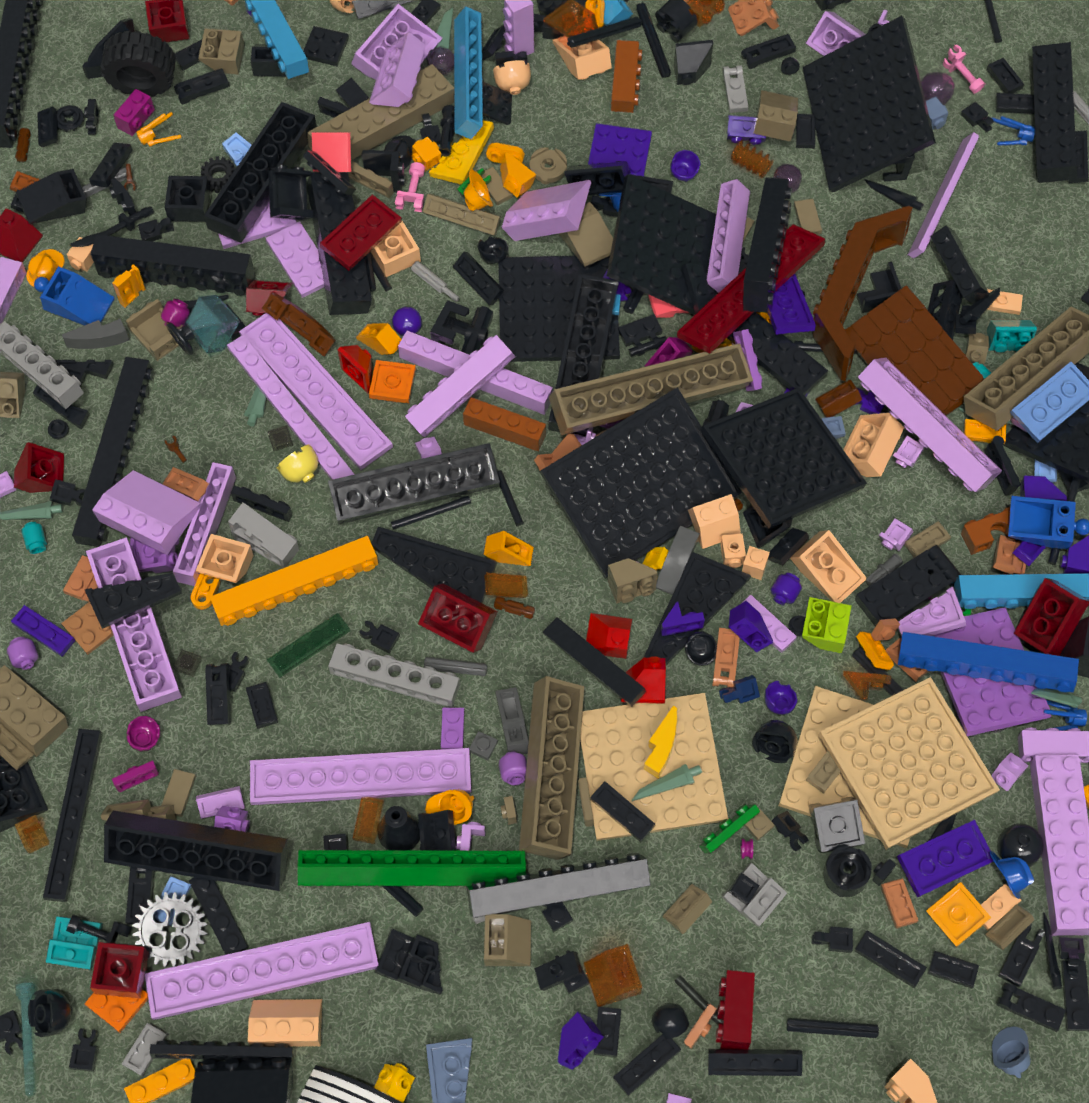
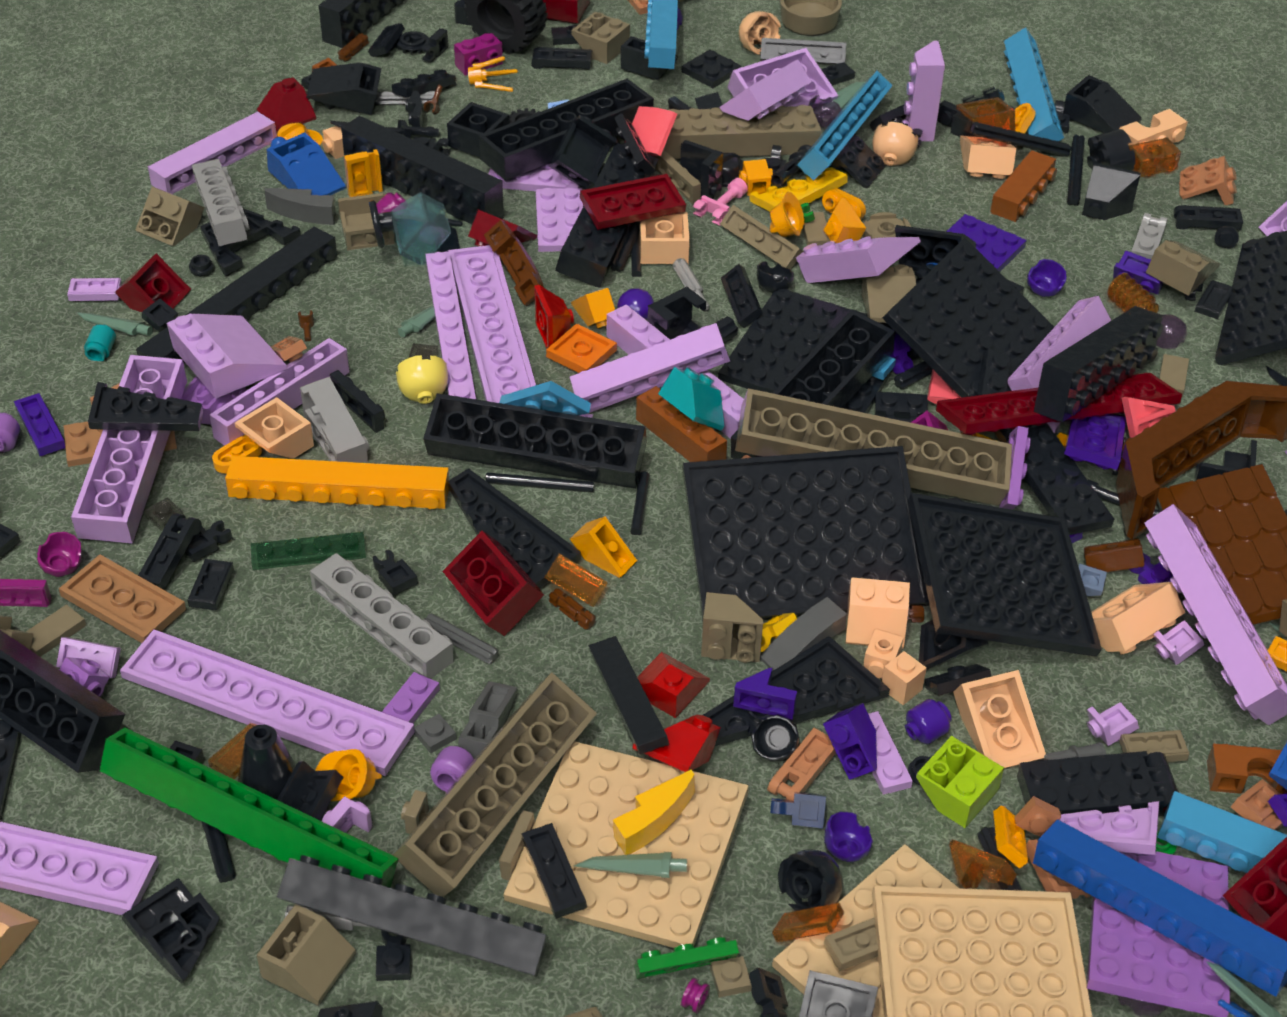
camera: 25 degrees right, 20 degrees down
none -> medium nougat plate [59,555,186,643]
none -> dark azure plate [499,381,591,416]
none -> teal slope [658,367,724,431]
none -> clear orange tile [772,903,845,942]
none -> coral wing [1122,397,1176,438]

